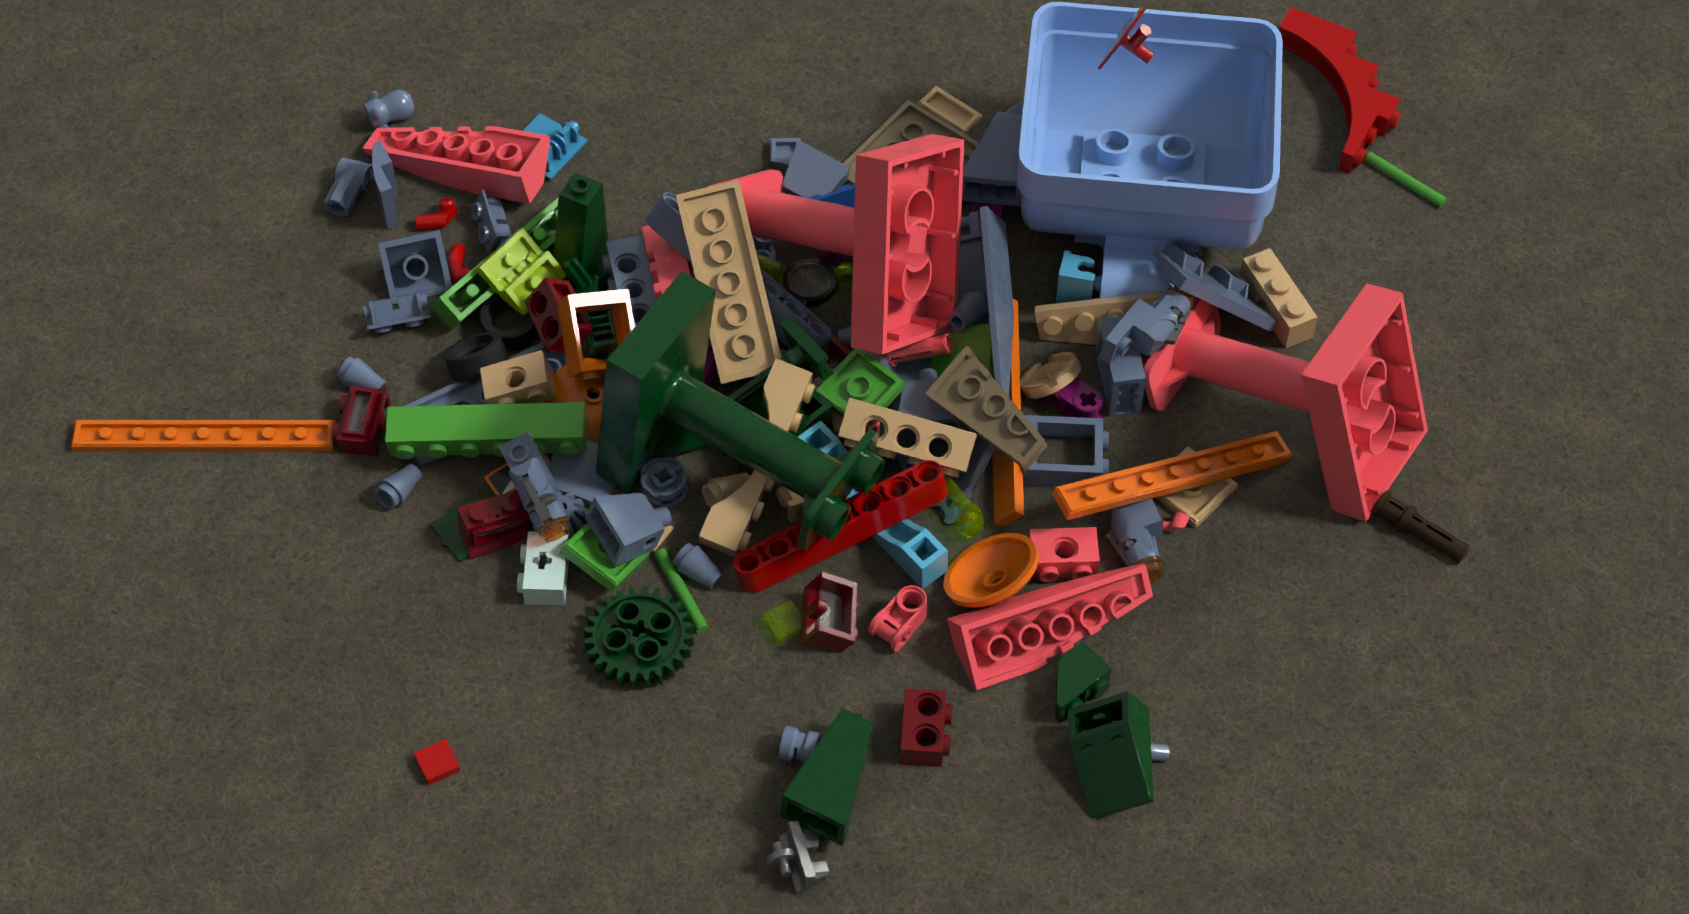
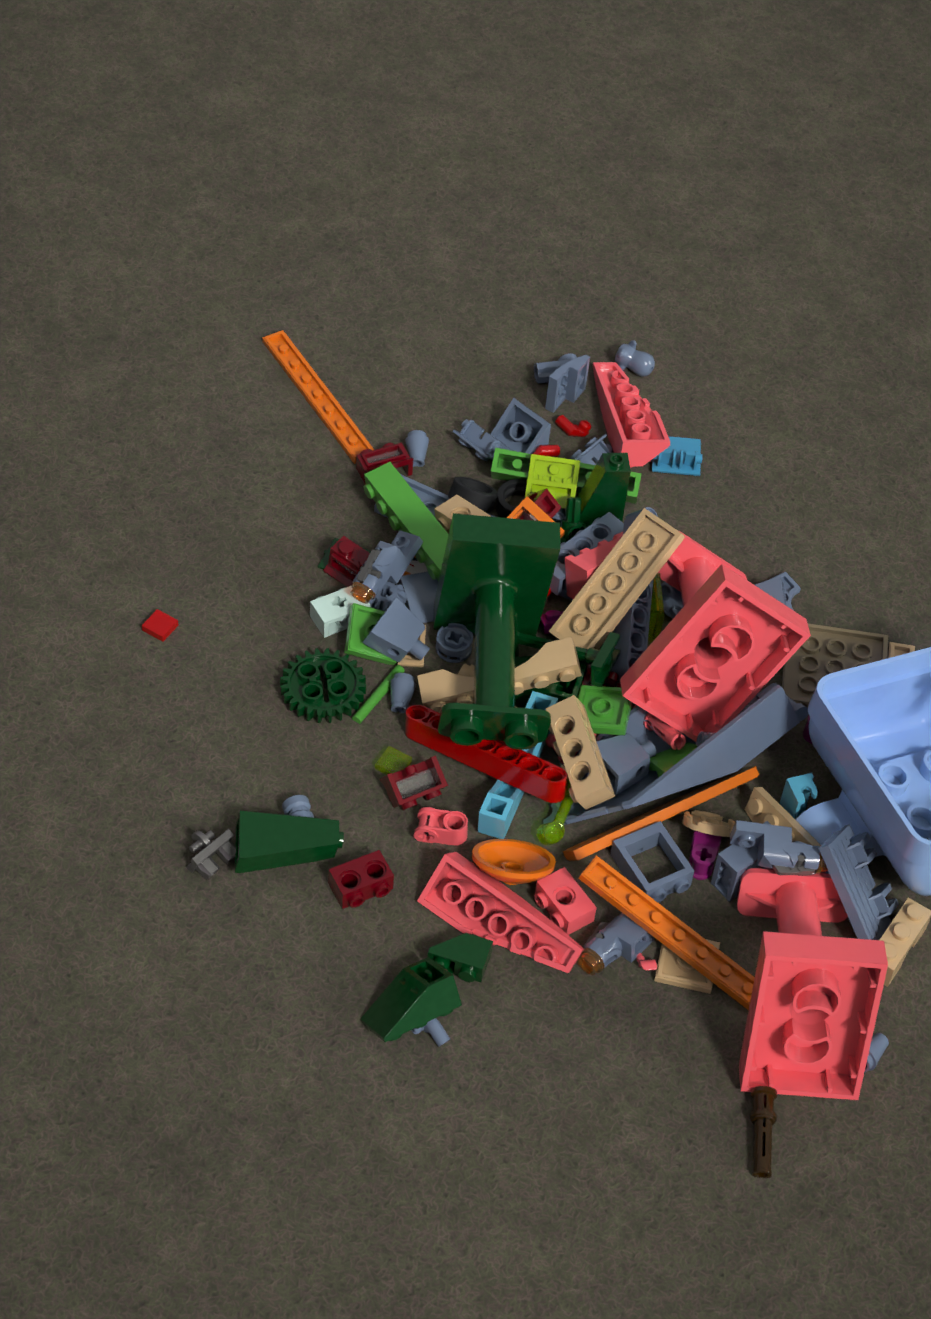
camera: 55 degrees right, 5 degrees down
sand blue cone [374,464,422,509] -> none
dark tan wing [925,345,1048,471] -> none

